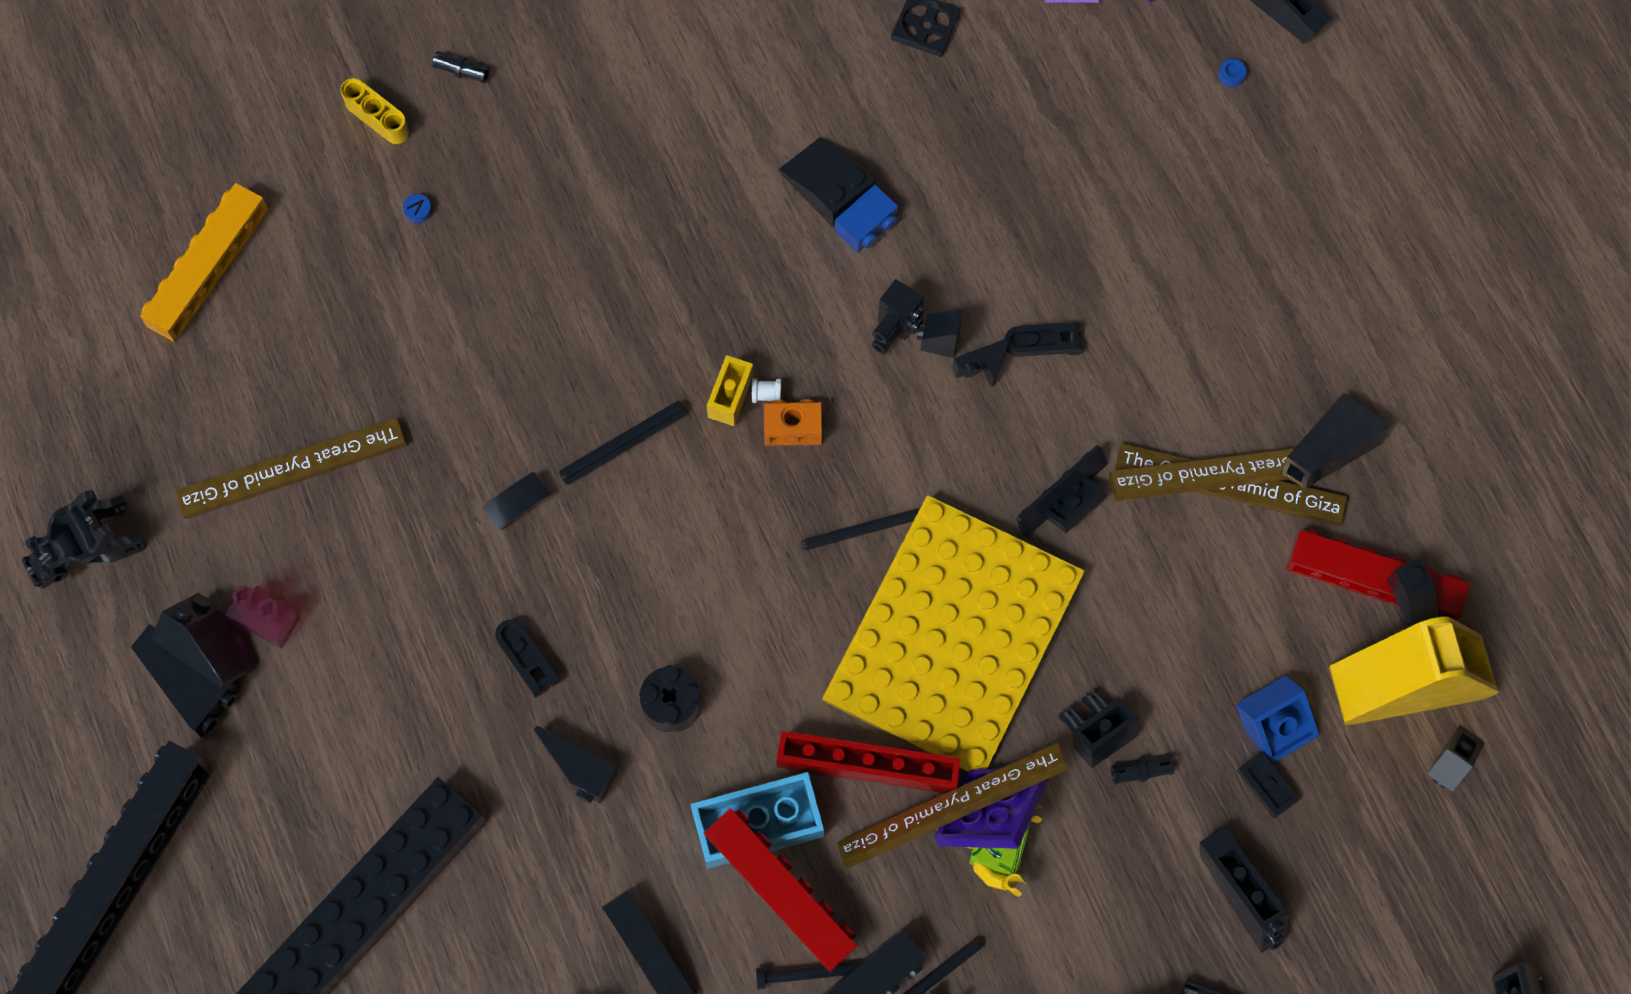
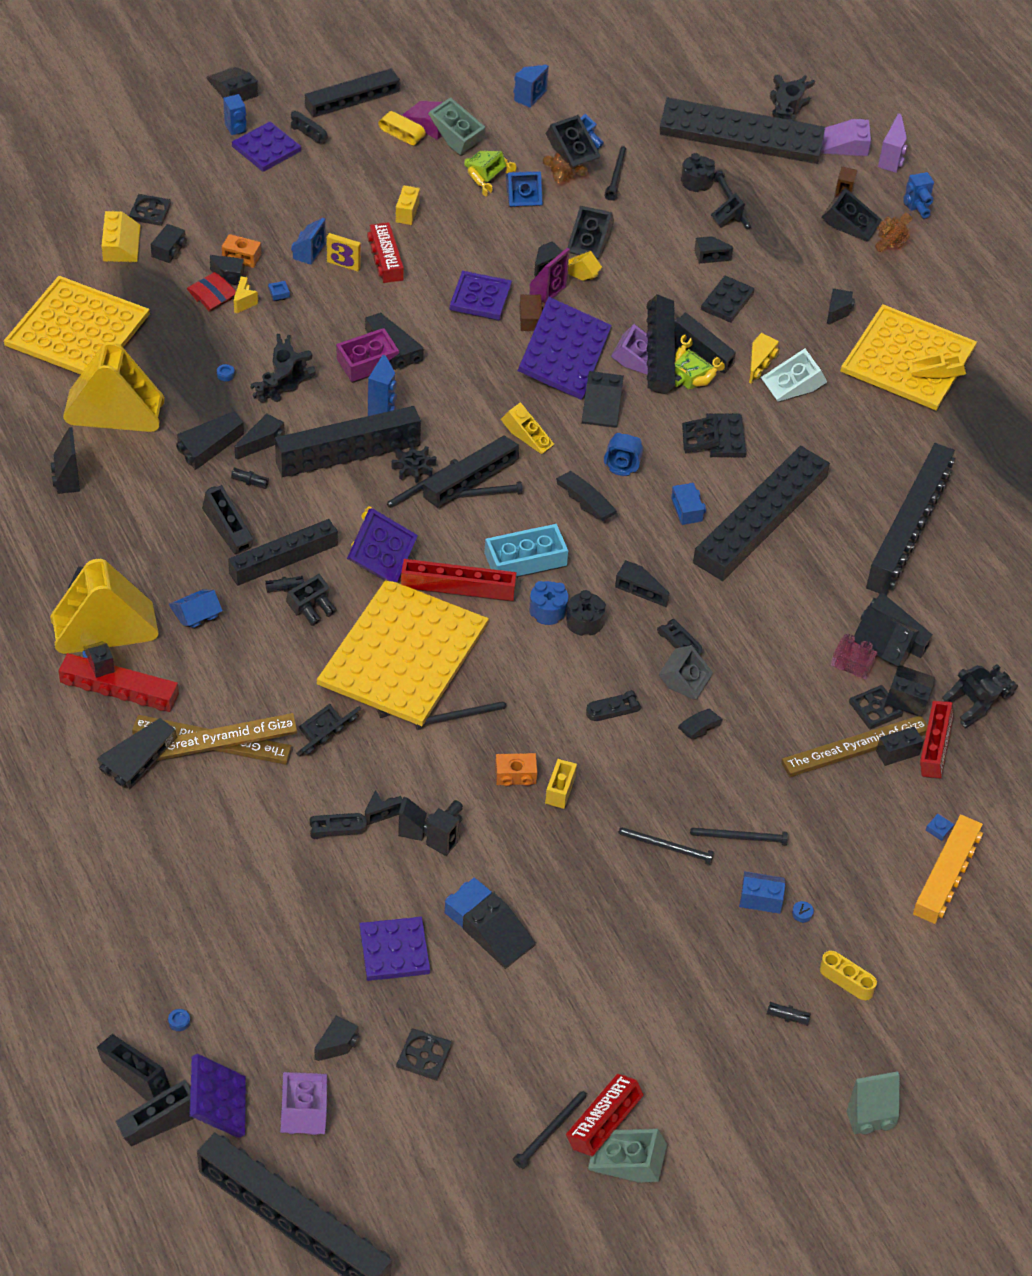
camera: 175 degrees right, 20 degrees down
black axle [559,401,686,485] -> none
red brick [703,808,857,972] -> none
white bush [752,378,781,403] -> none
pearl gold tile [837,743,1069,869] -> none
black plate [1237,752,1299,819] -> none
none -> black brick [228,519,338,586]
none -> black slope [314,1015,360,1061]
none -> dark purple plate [359,916,430,981]
none -> blue brick [529,581,568,625]
none -> black plate [586,690,641,721]
none -> black bar [618,827,714,865]
none -> dark grey slope [658,645,713,699]
none -> blue piece [671,483,706,525]
none -> black bar [690,827,788,846]
none -> blue slope [739,871,785,914]
none -> black piece [849,685,903,730]
none -> black brick [876,726,924,766]
none -> black slope [885,665,935,717]
none -> red brick [920,701,954,778]
none -> blue plate [926,814,954,841]

